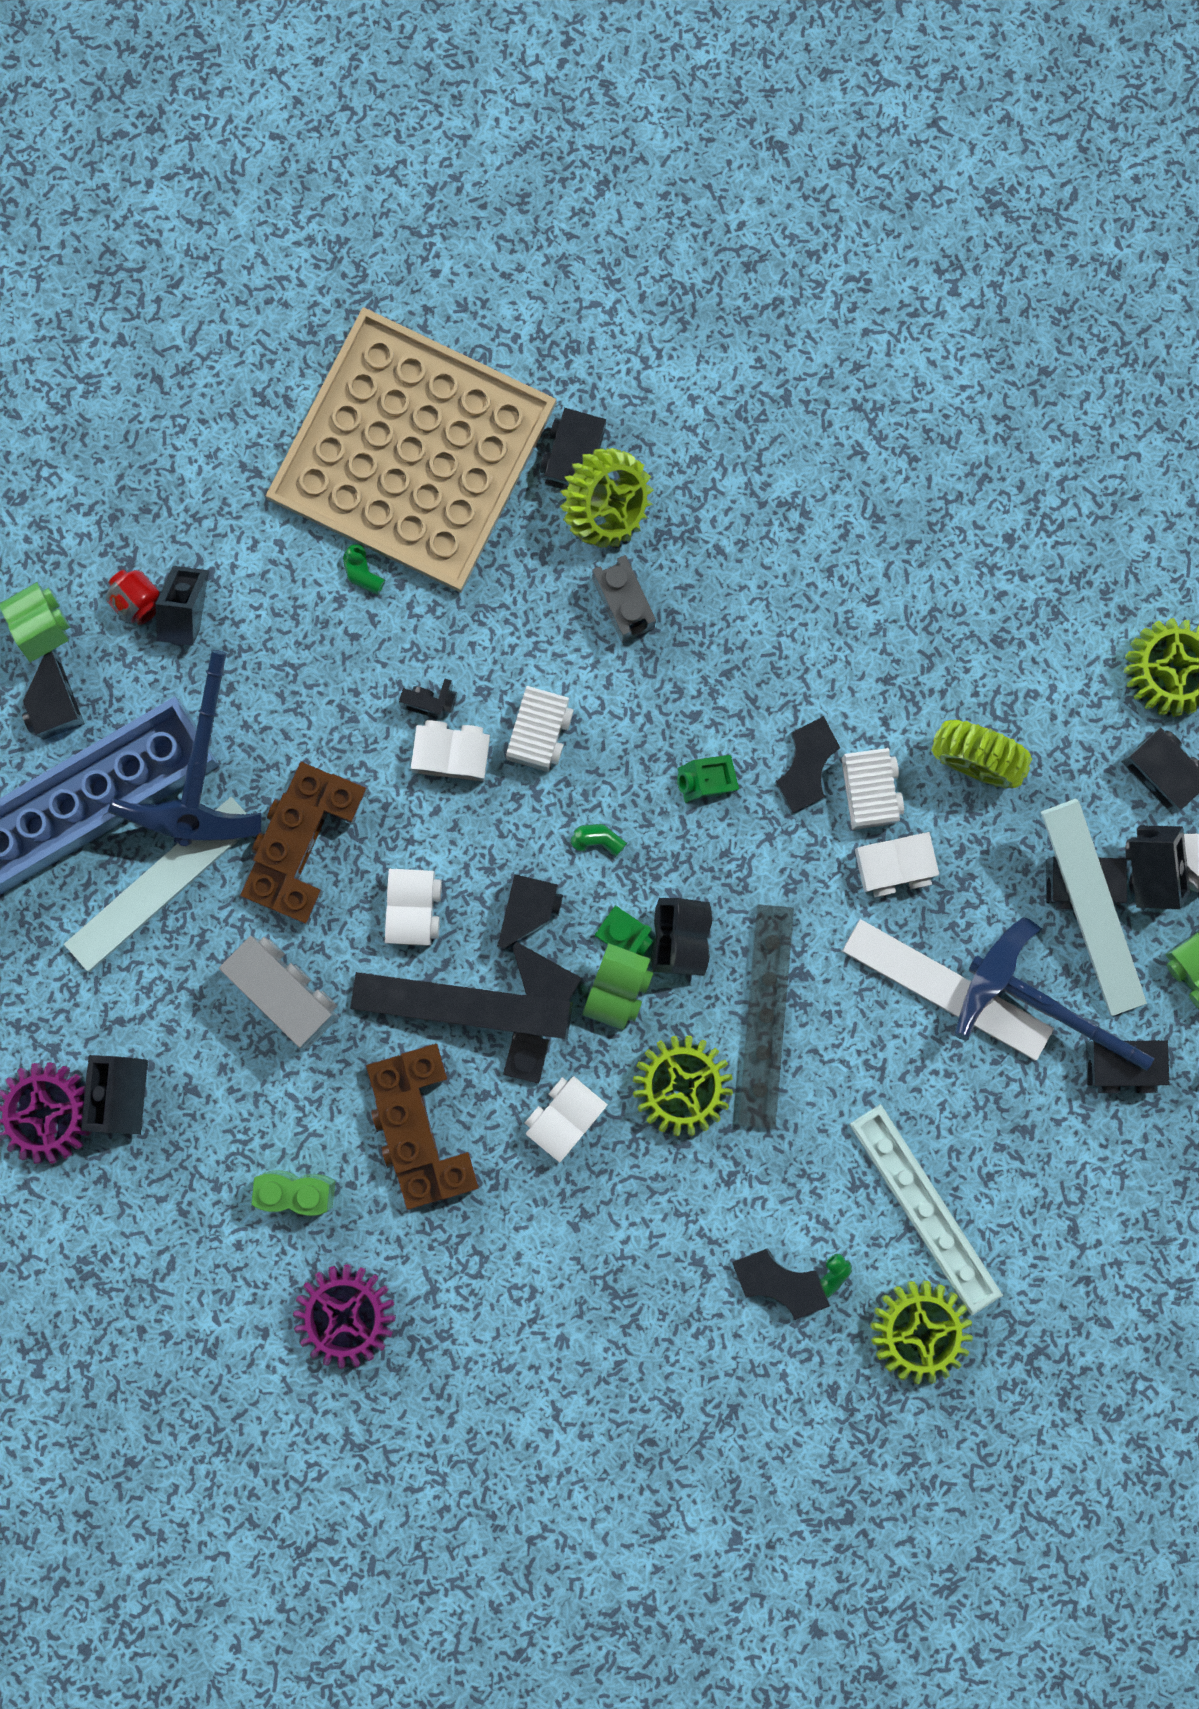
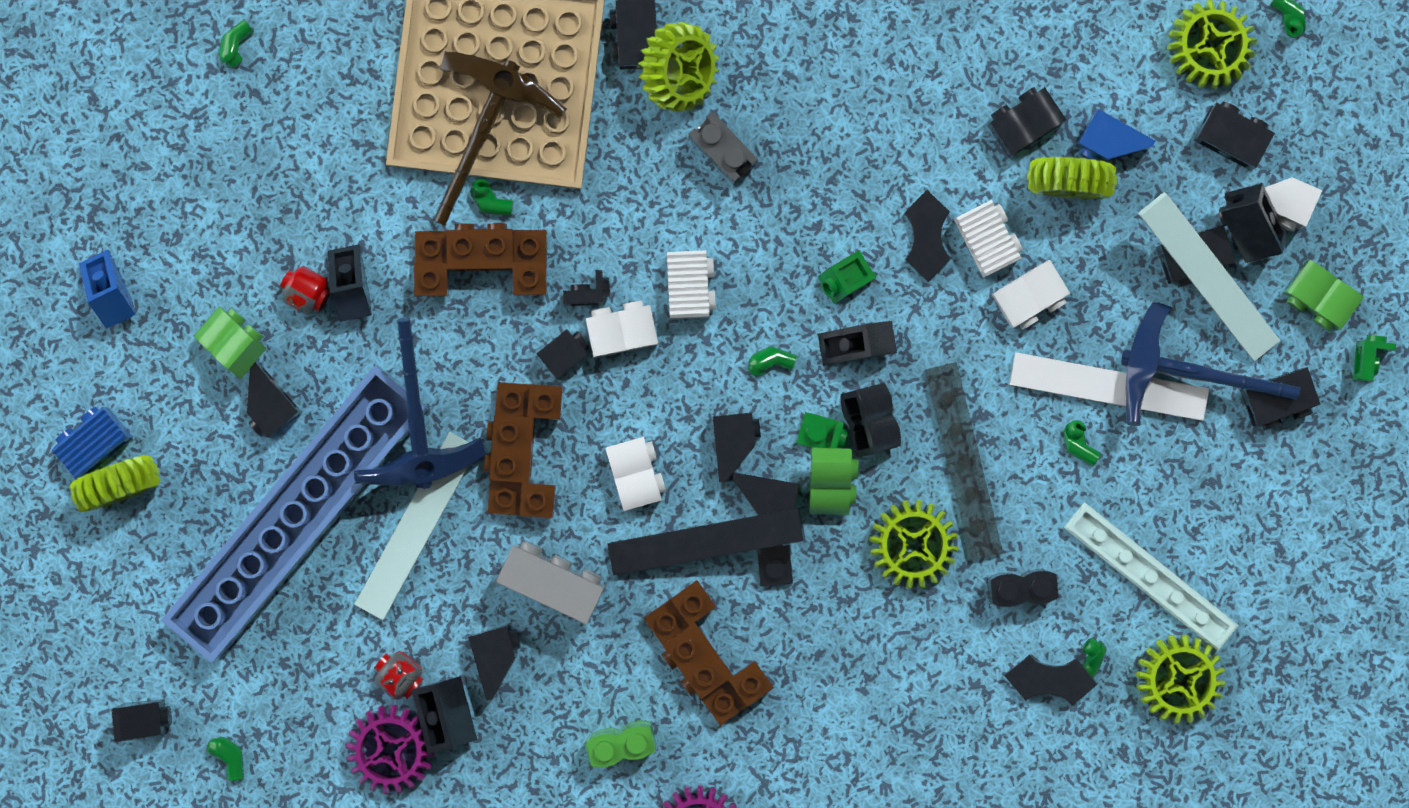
camera: 10 degrees left, 5 degrees up
white brick [525,1076,608,1163] -> none
none -> green arm [219,19,254,68]
none -> head [374,651,424,700]
none -> reddish brown bracket [414,223,547,297]
none -> dark brown piece [433,51,567,226]
none -> black slope [468,624,521,701]
none -> black brick [536,329,589,380]
none -> black slope [818,321,897,366]
none -> black brick [987,569,1059,607]
none -> black brick [988,87,1066,159]
none -> green arm [1063,420,1101,467]
none -> blue slope [1075,109,1156,162]

